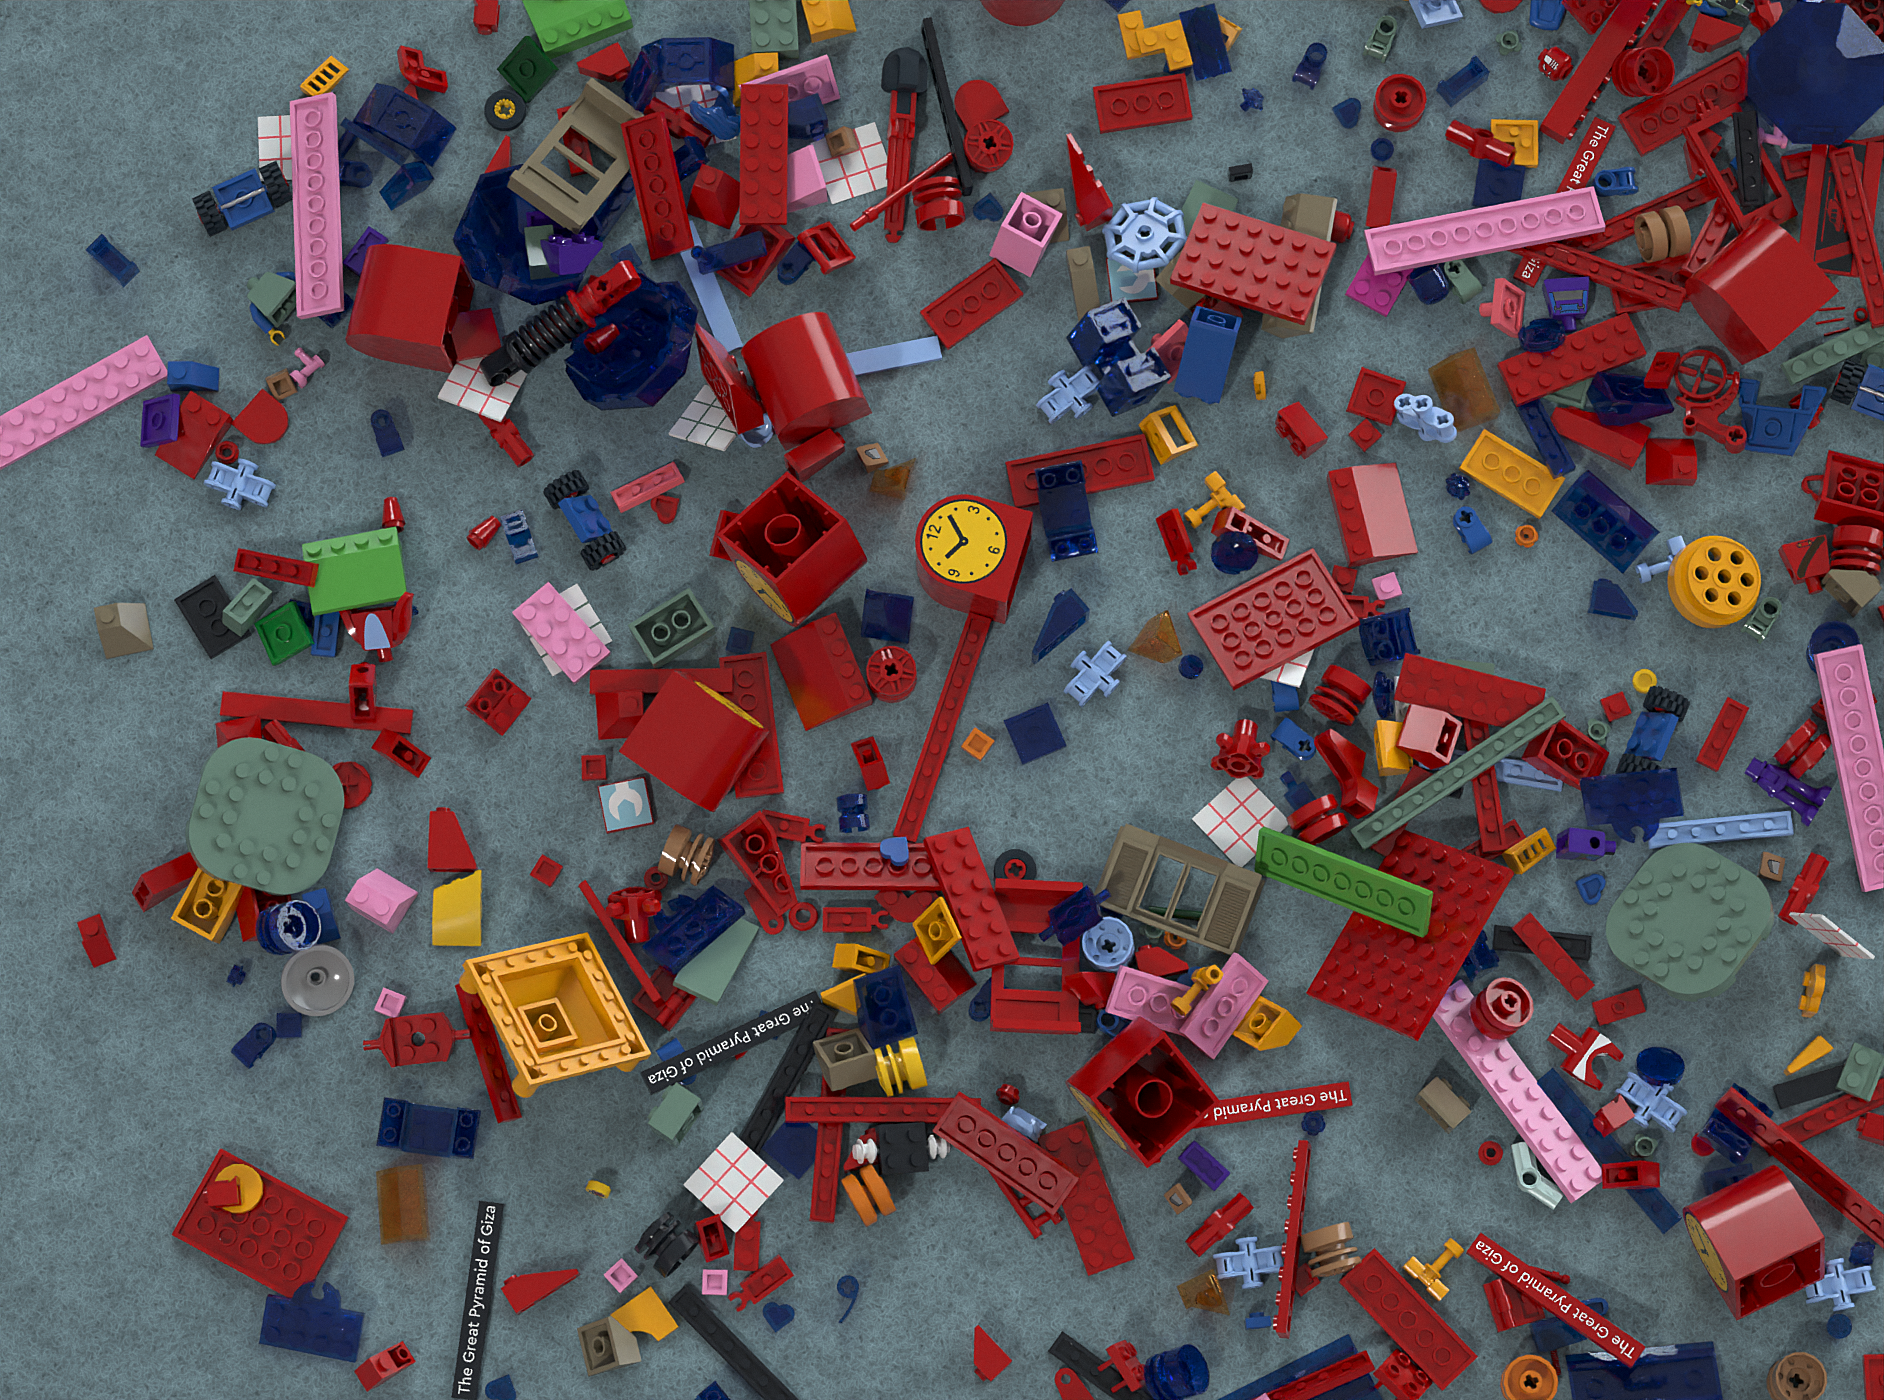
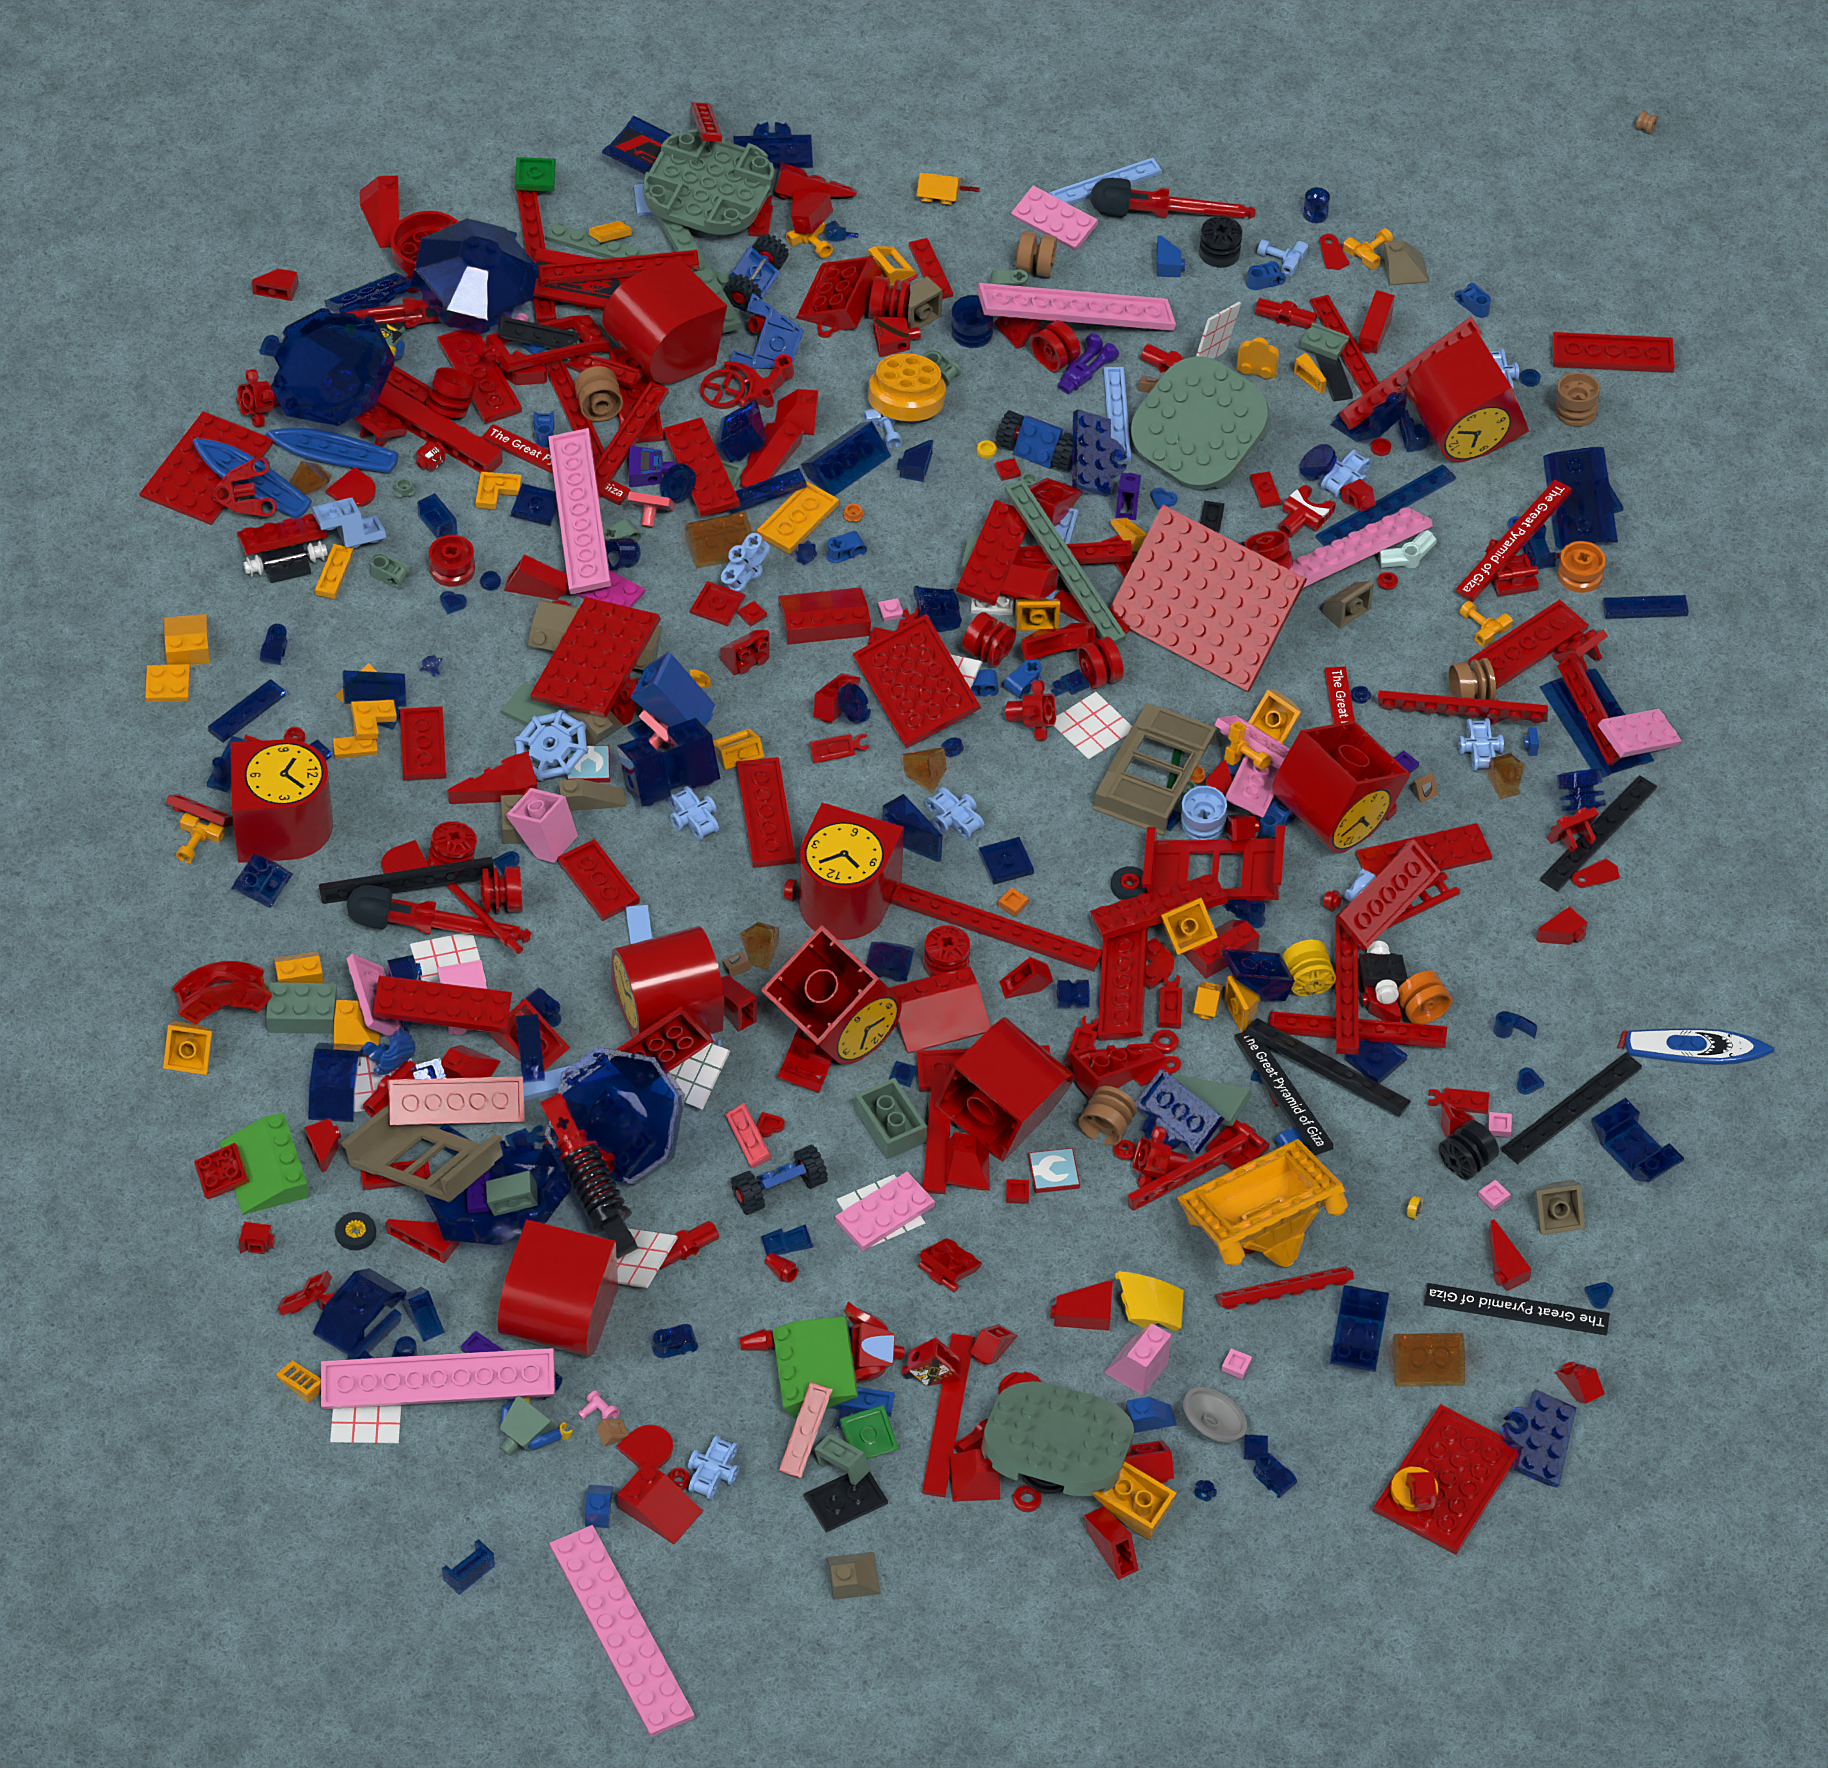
camera: 90 degrees left, 25 degrees down
red slope [77,914,117,968] -> none
dark purple tile [140,393,180,448] -> none
plate [192,161,293,237] -> none
clear blue wheel [255,900,321,956] -> none
red plate [363,1012,472,1068] -> none
dark green plate [497,36,559,103] -> none
red plate [530,854,563,888] -> none
dark purple slope [540,232,603,275] -> none
light orange tile [611,1286,679,1341] -> none
clear blue plate [621,43,664,112] -> none
sand green brick [647,1083,704,1148] -> none
white piece [683,1132,784,1233] -> none
red plate [727,1254,794,1312] -> none
red plate [797,221,856,275] -> none
dark tan slope [813,1028,878,1091] -> none
medium nougat slope [825,126,859,158] -> none
blue tile [880,837,909,866] -> none
clear blue slope [1034,460,1099,562] -> none
clear blue plate [1038,885,1112,946] -> none
light orange bar [1183,471,1245,529] -> none
red piece [1185,1193,1254,1257] -> none
black tile [1227,163,1253,182] -> none
bright green plate [1254,826,1433,938] -> none
clear blue piece [1292,42,1328,91] -> none
clear blue dish [1372,670,1394,719] -> none
red piece [1445,120,1517,167] -> none
red plate [1511,912,1595,1001] -> none
red slope [1602,1160,1660,1189] -> none
sand green plate [1630,1133,1658,1161] -> none
red plate [1644,352,1681,389] -> none
red slope [1688,13,1743,53] -> none
red plate [1695,697,1749,772] -> none

